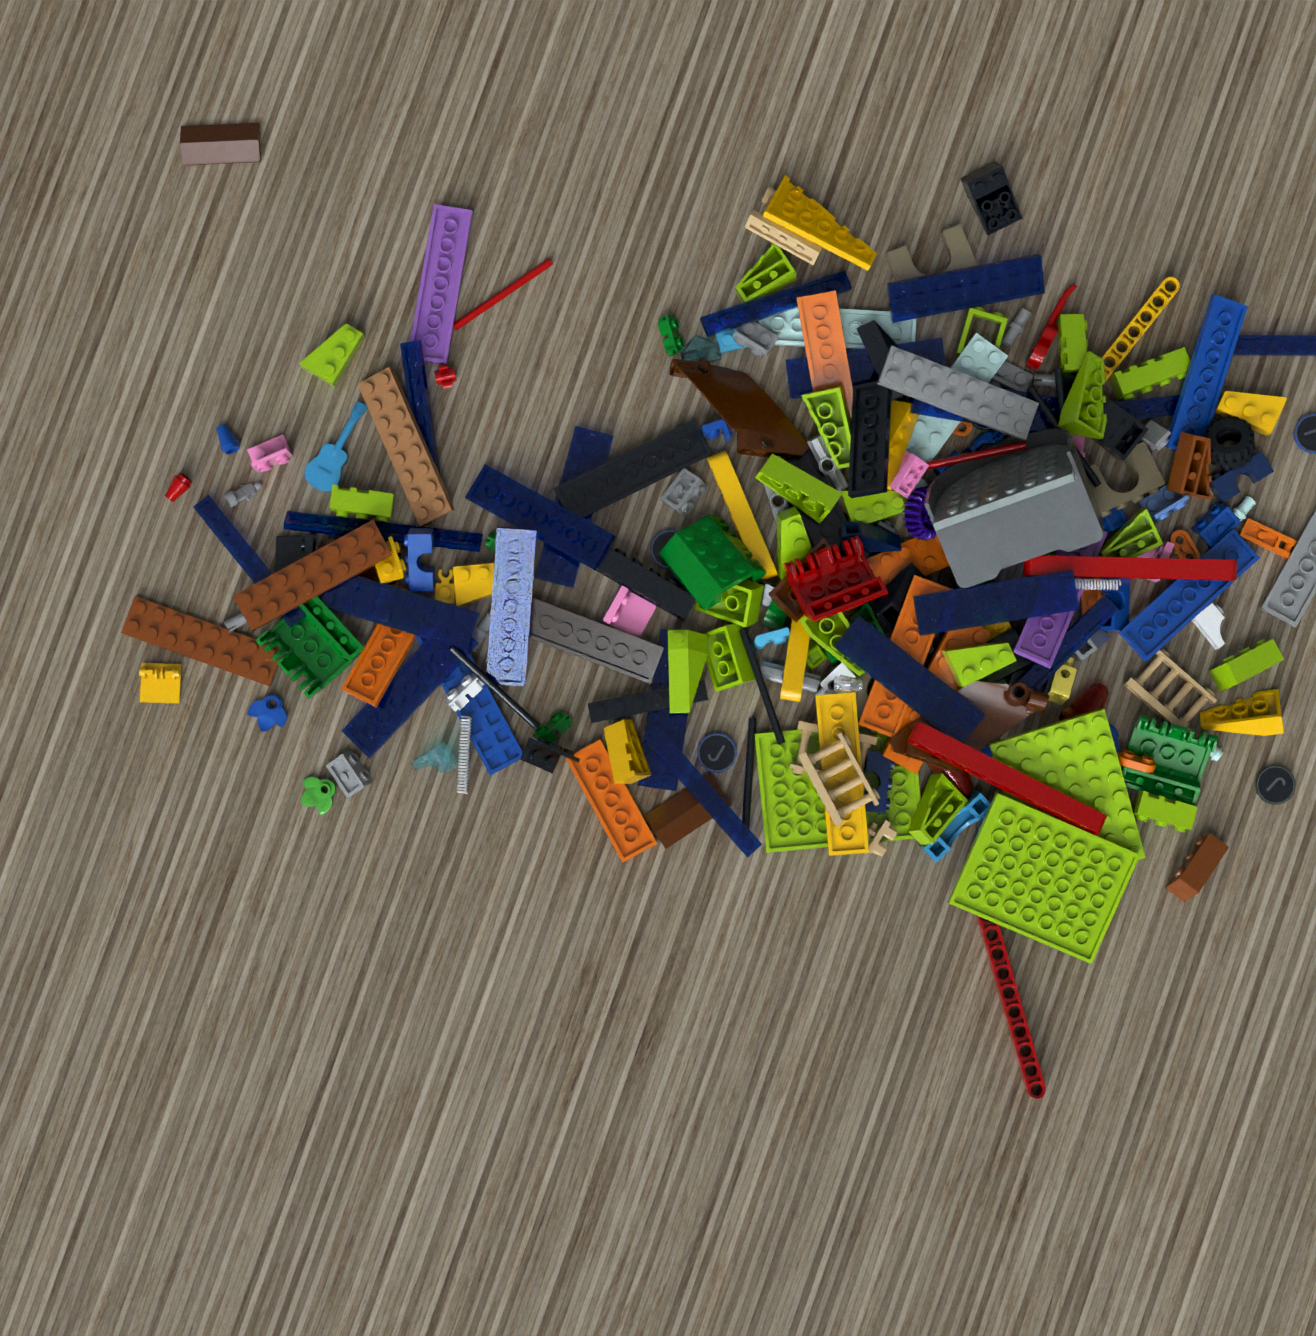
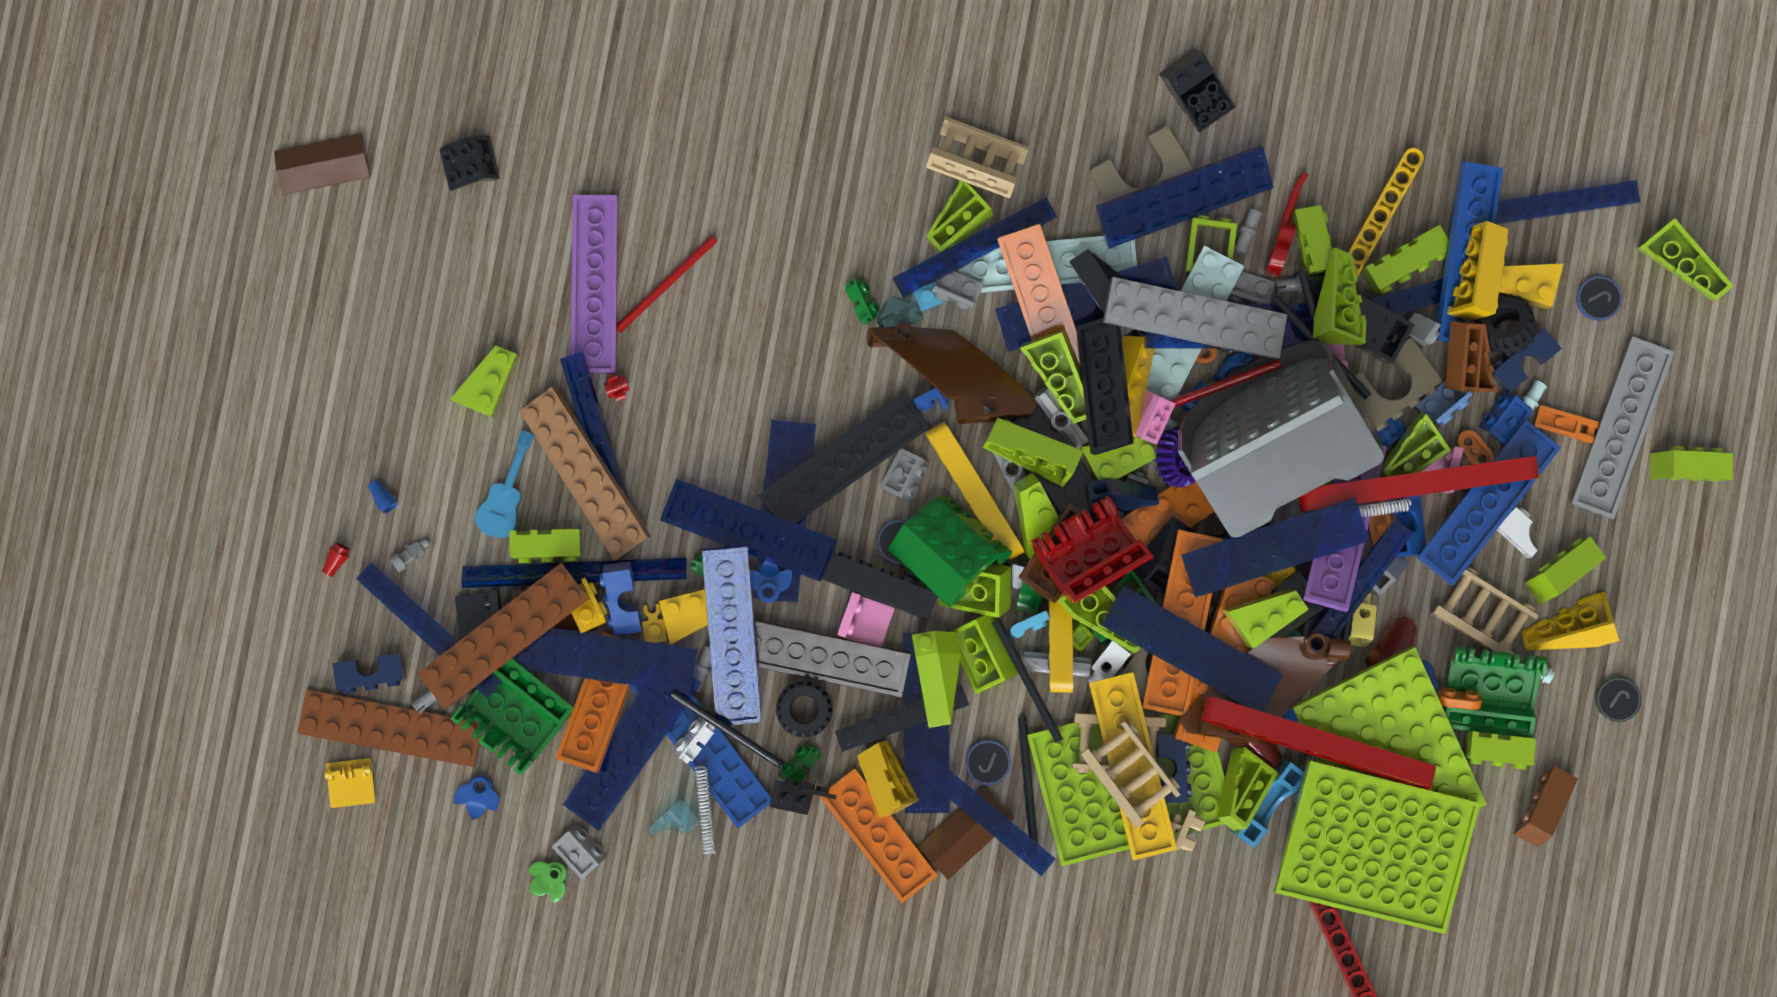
camera: 10 degrees left, 0 degrees up
bright pink bracket [247,434,293,473] -> none
yellow wing [763,175,877,271] -> none
clear cone [834,674,863,694] -> none
none -> dark blue arch [332,653,406,694]
none -> black bracket [440,135,500,191]
none -> blue plate [747,558,792,603]
none -> black tyre [776,681,833,738]
none -> yellow wedge [1447,221,1509,322]

